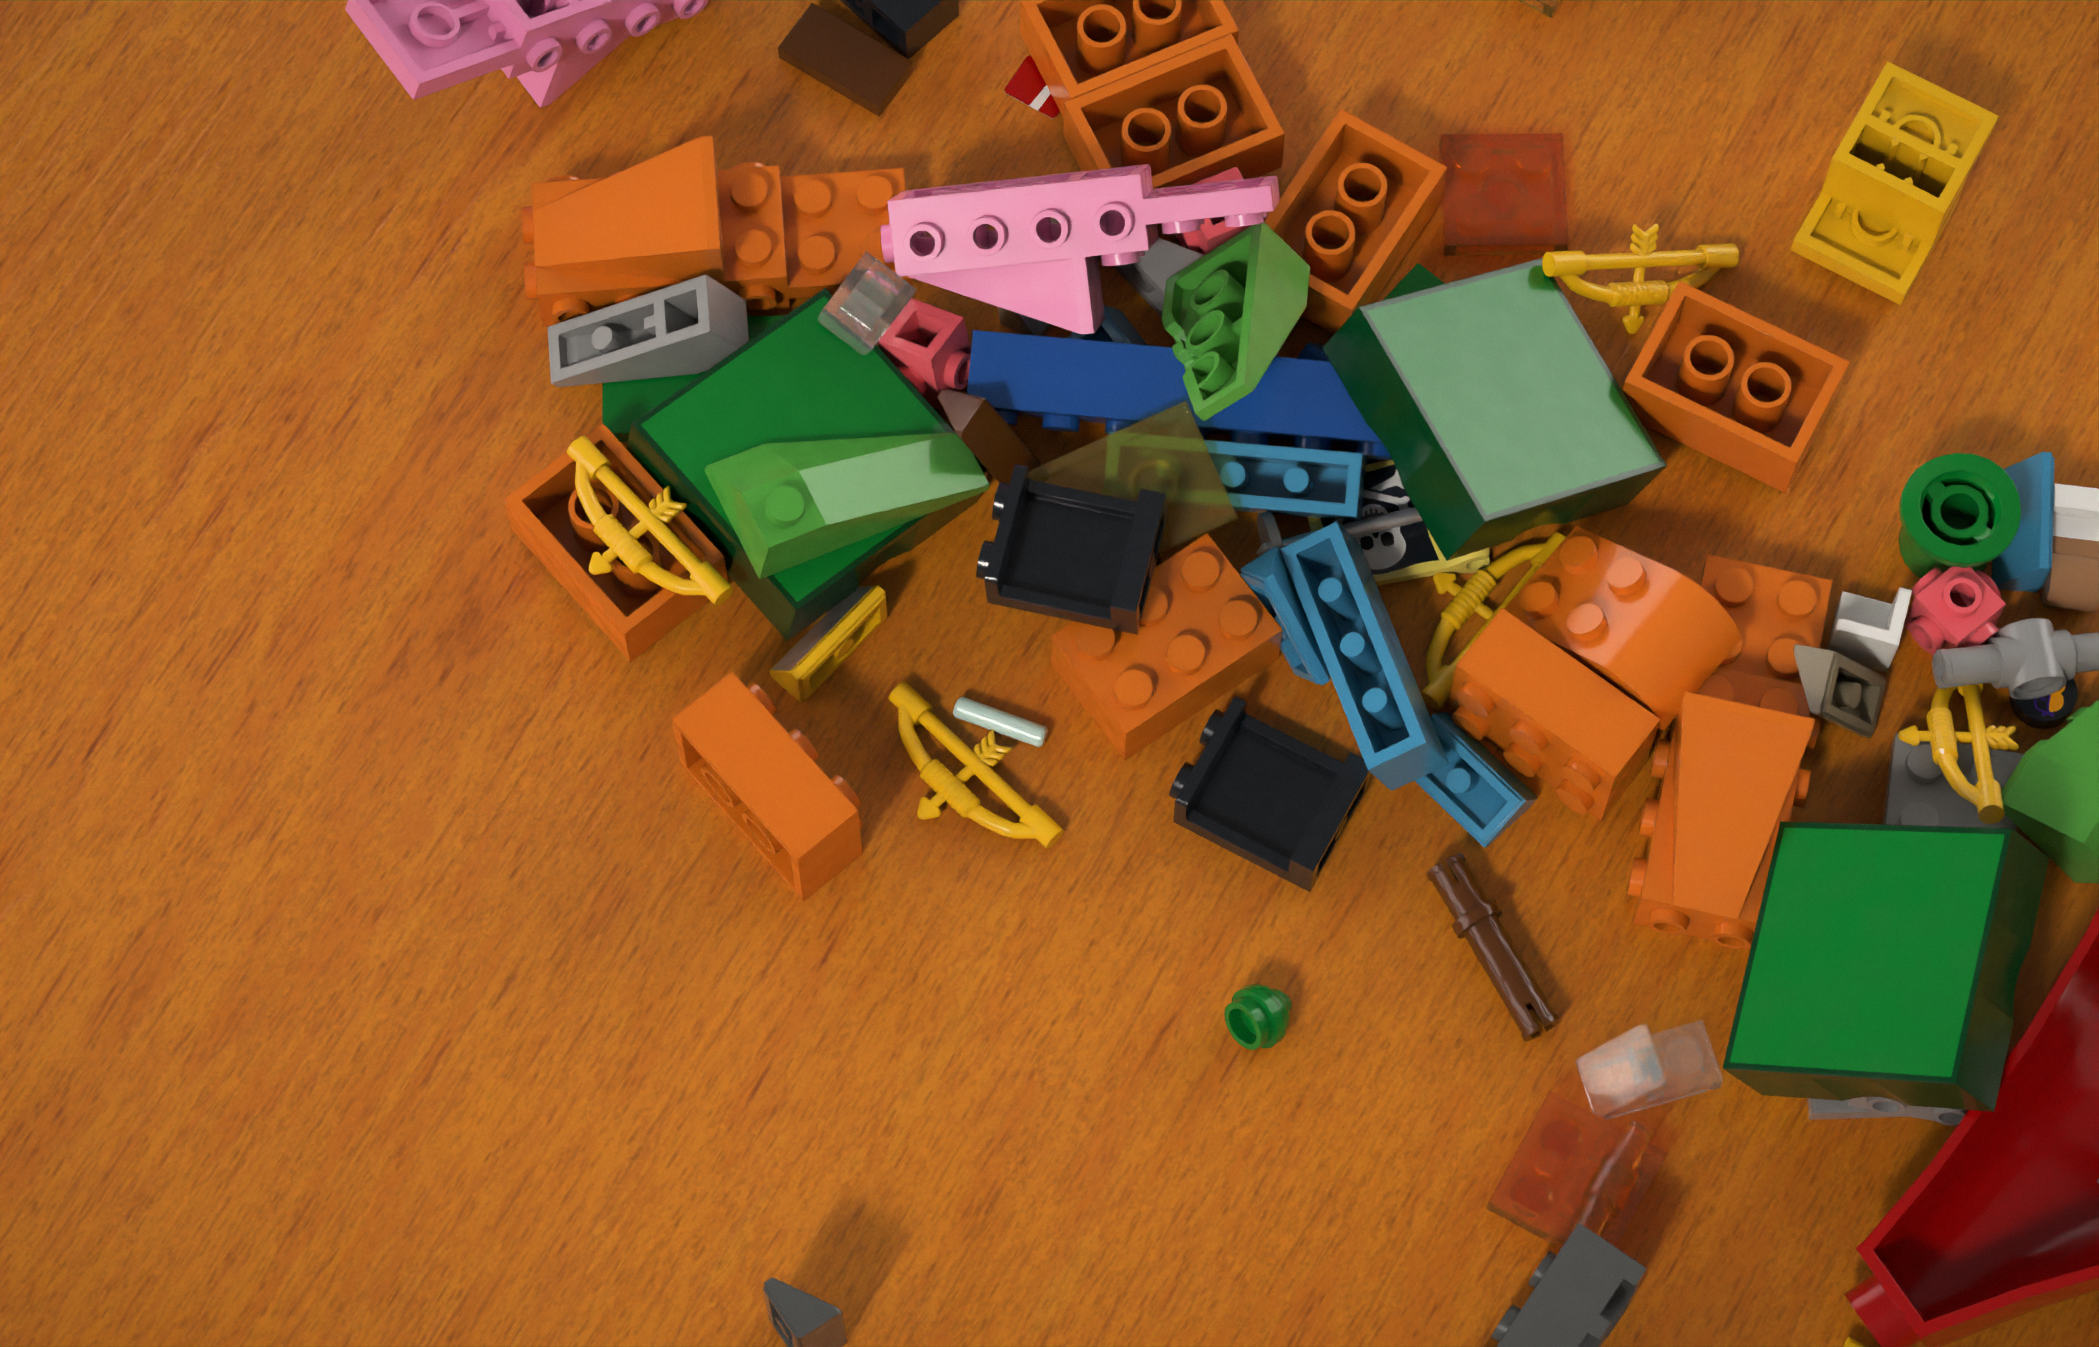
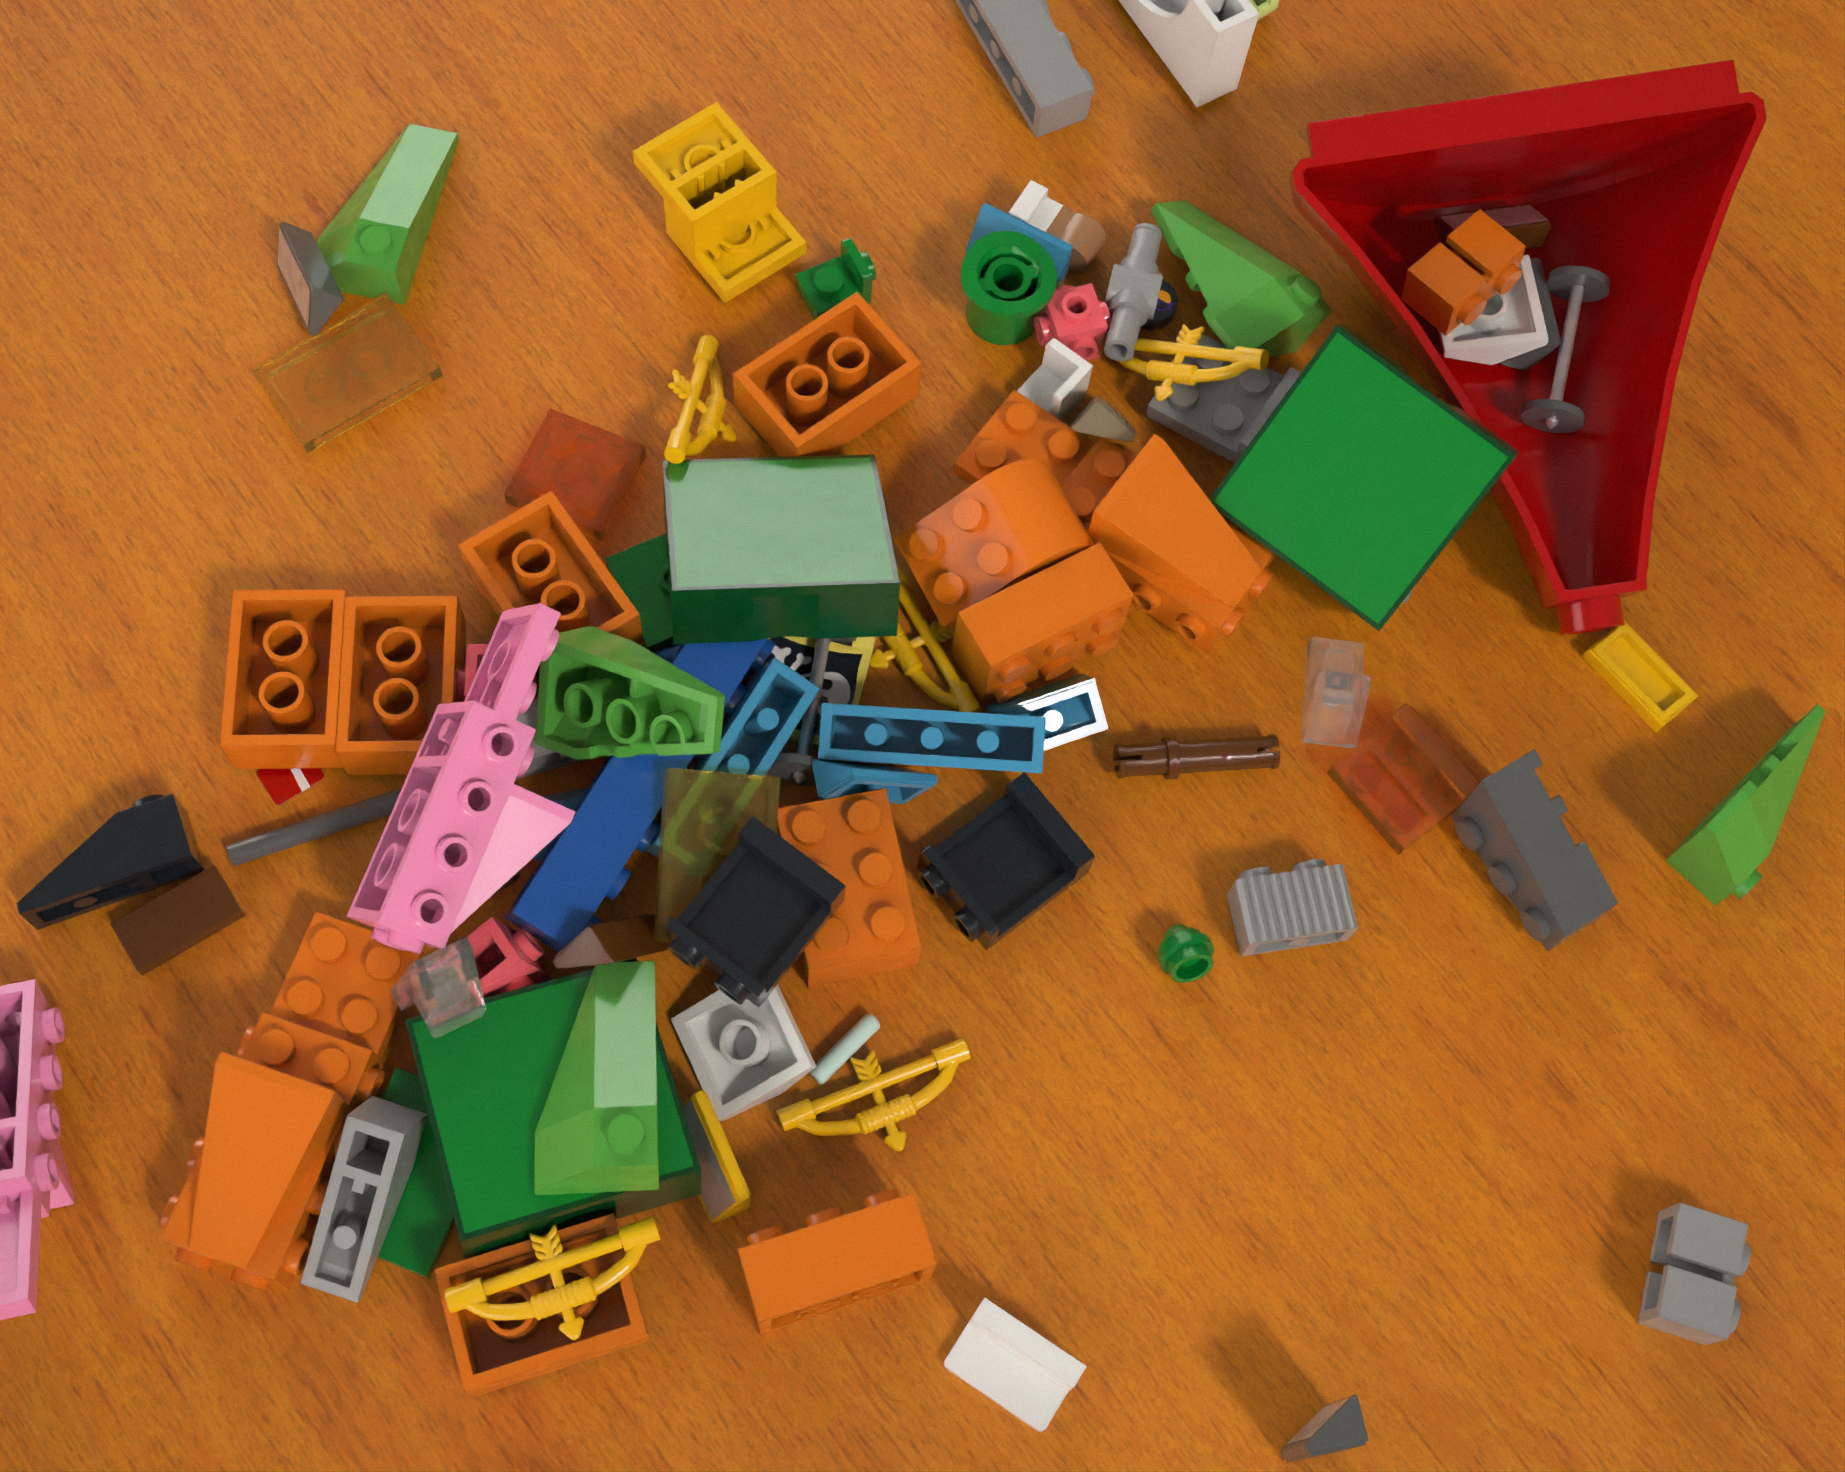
camera: 75 degrees left, 0 degrees up
none -> dark grey bar [226,788,402,866]
none -> white slope [671,984,817,1122]
none -> green bracket [795,237,876,320]
none -> white panel [943,1297,1087,1432]
none -> light grey brick [1227,859,1358,956]

